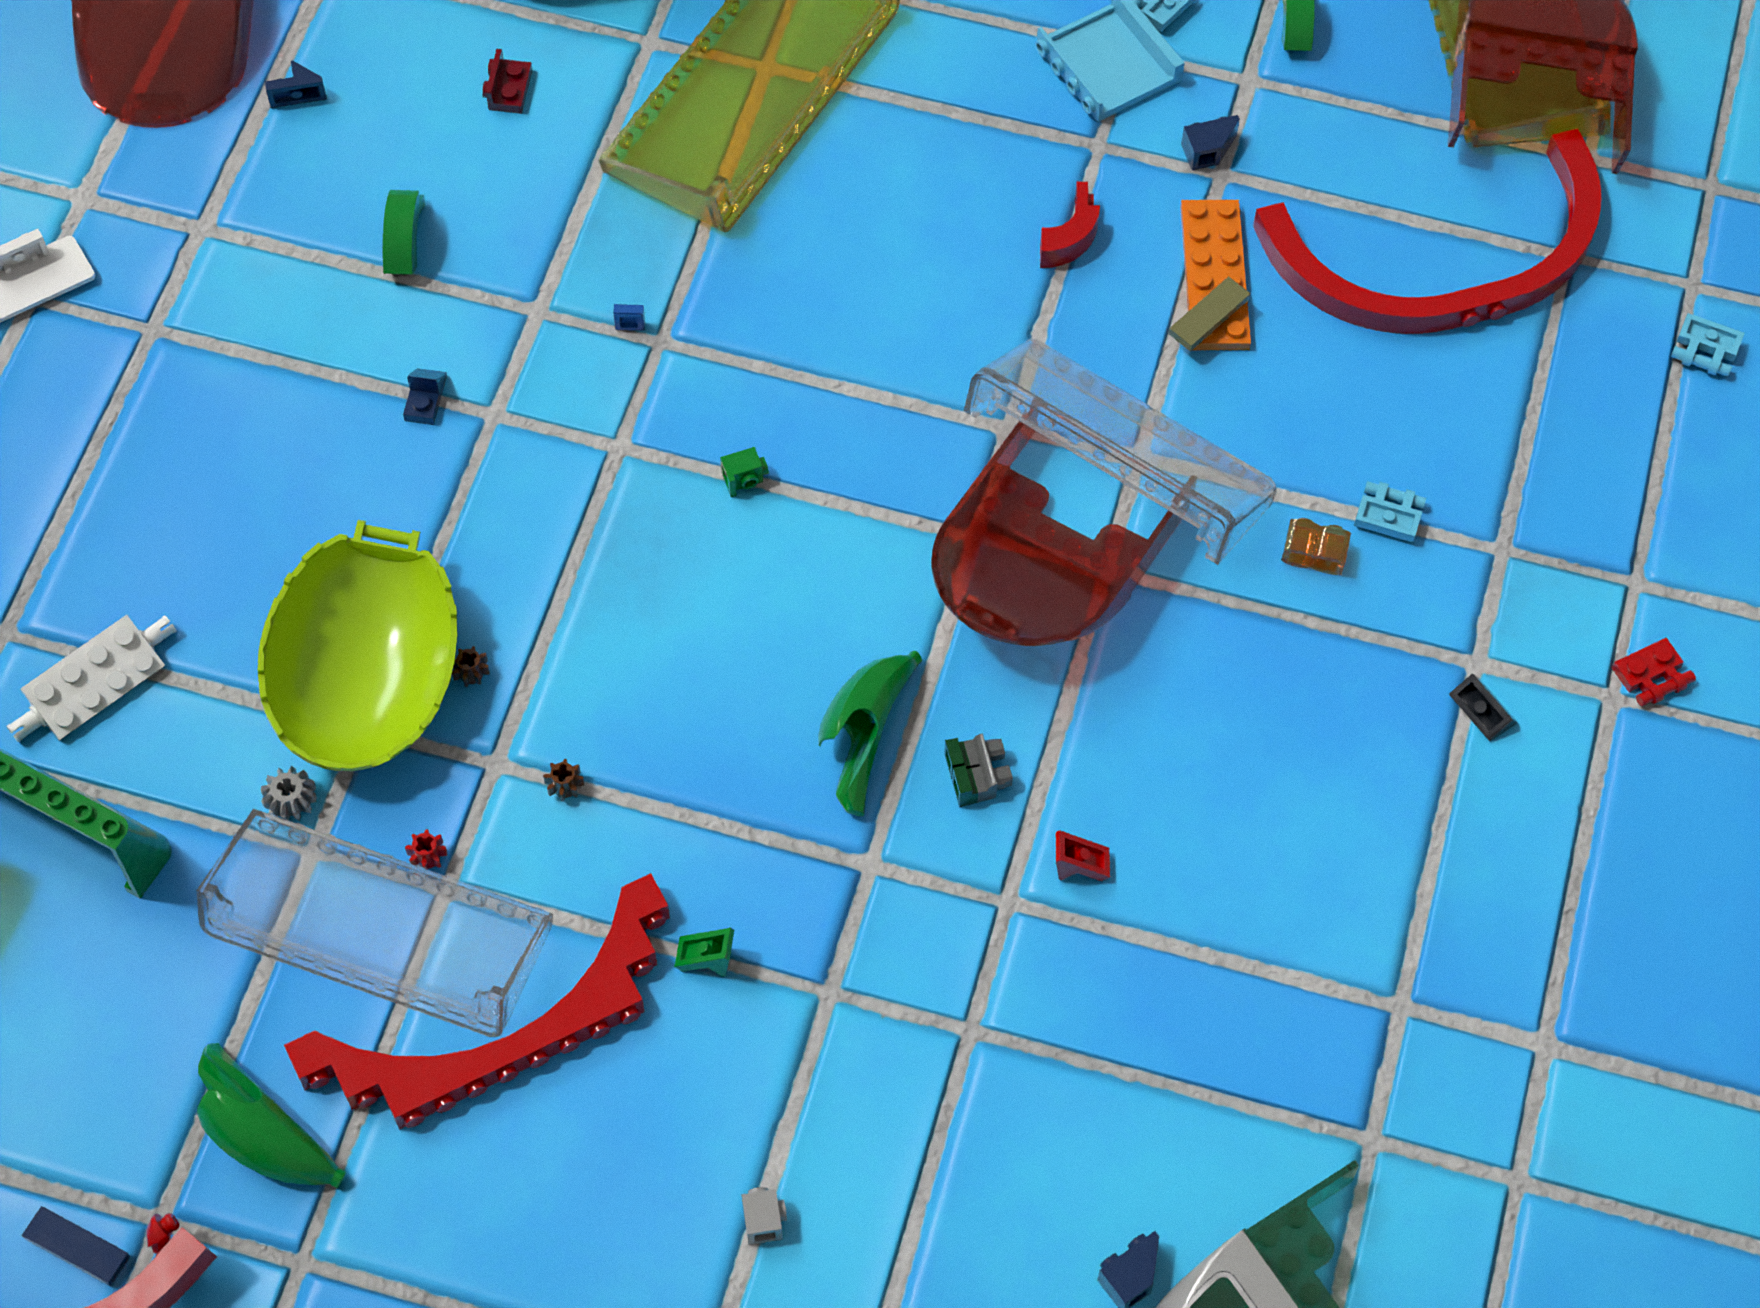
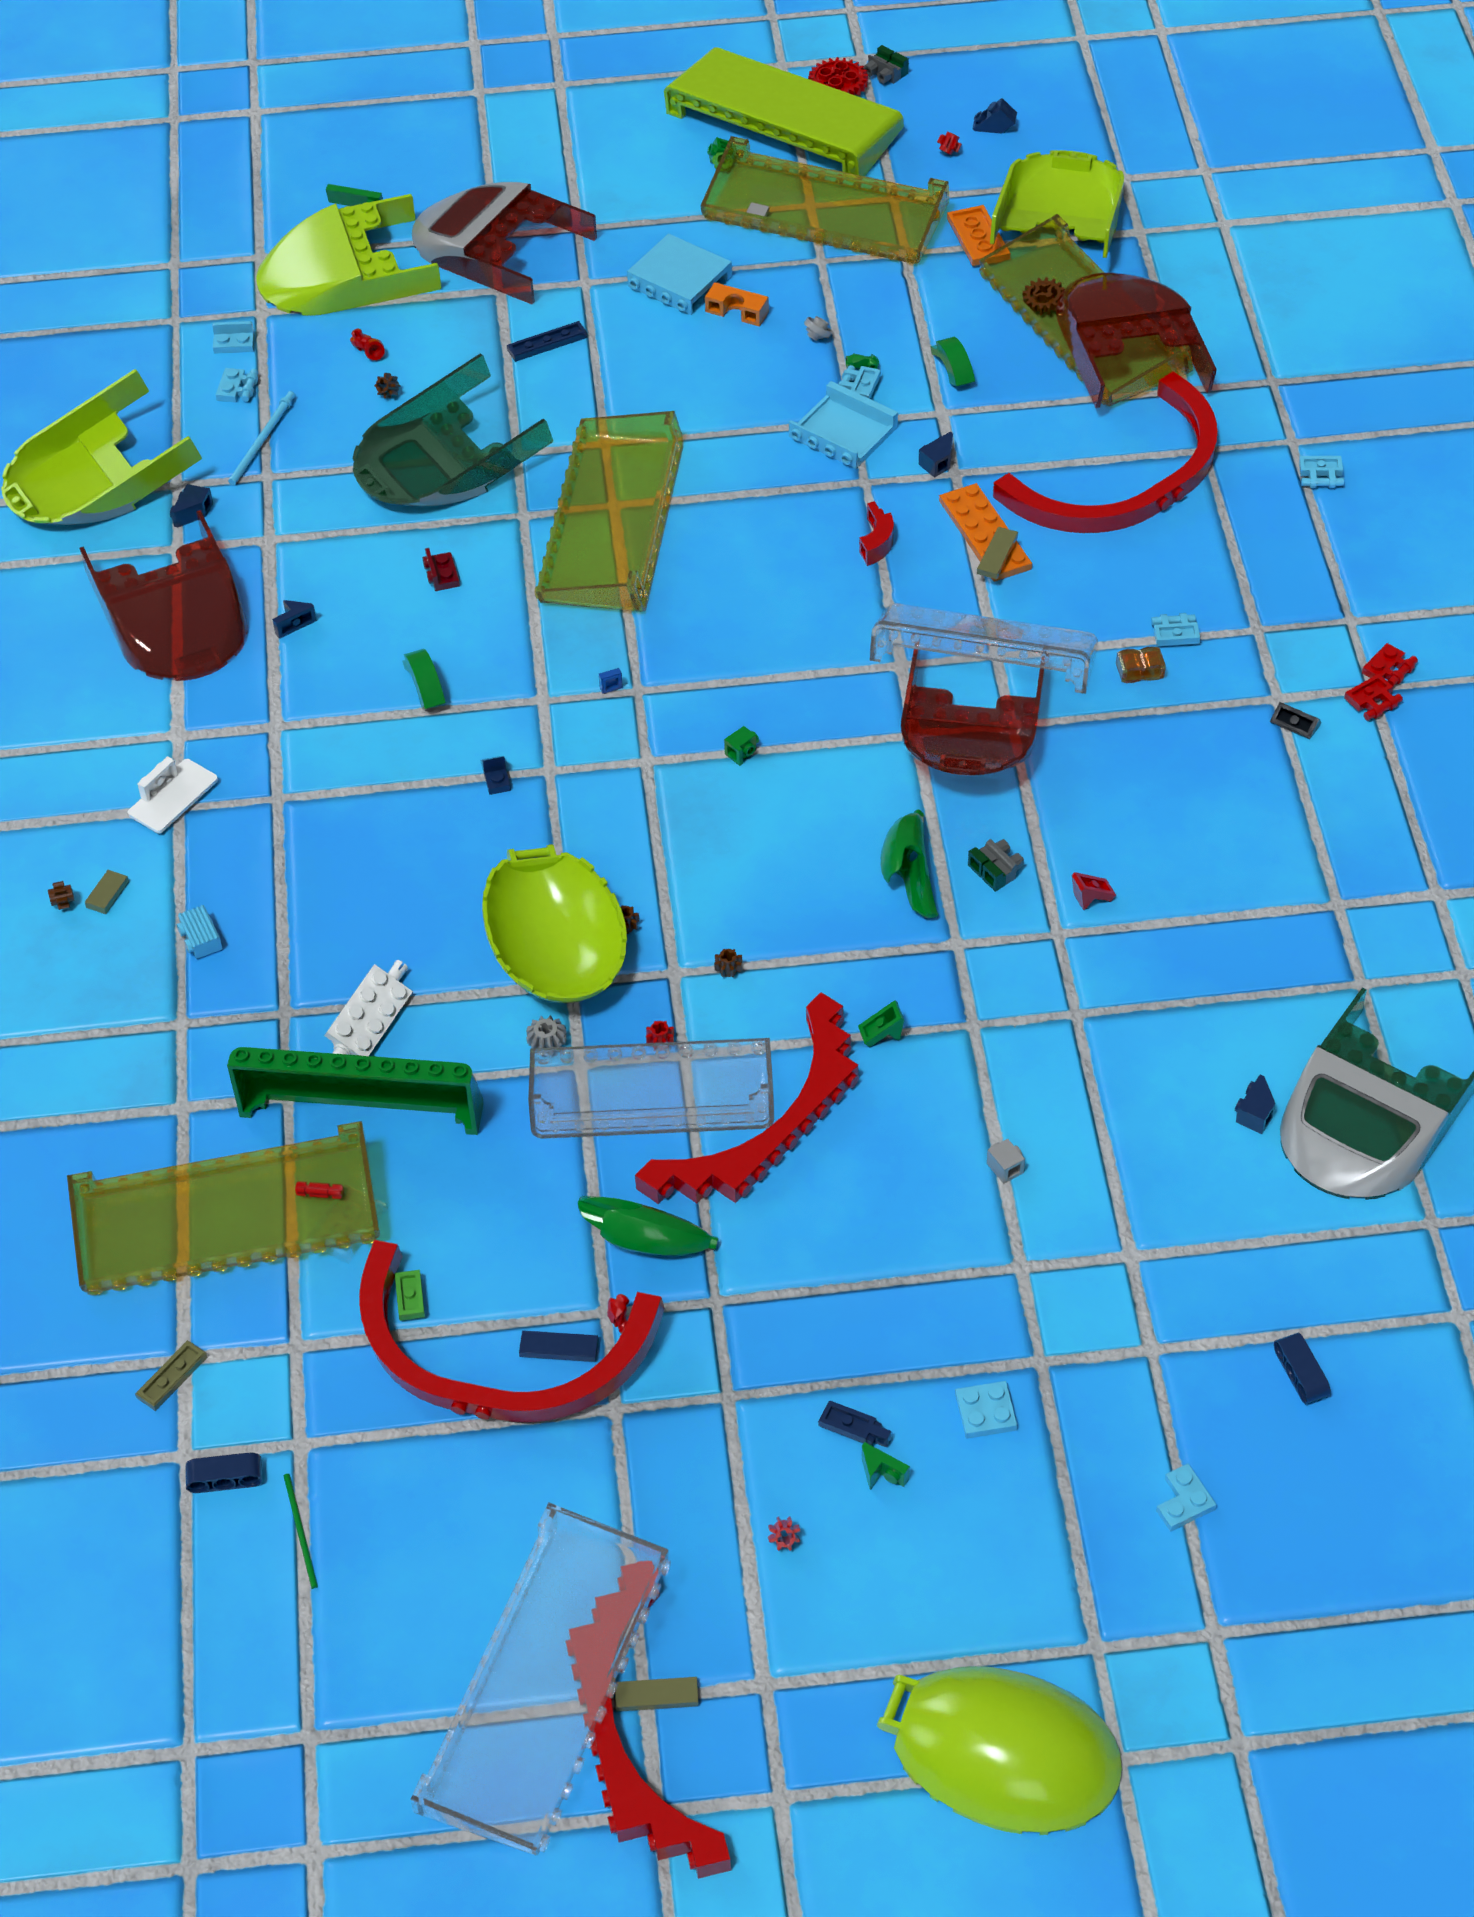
camera: 20 degrees left, 10 degrees down
none -> red plate [1344,674,1403,720]

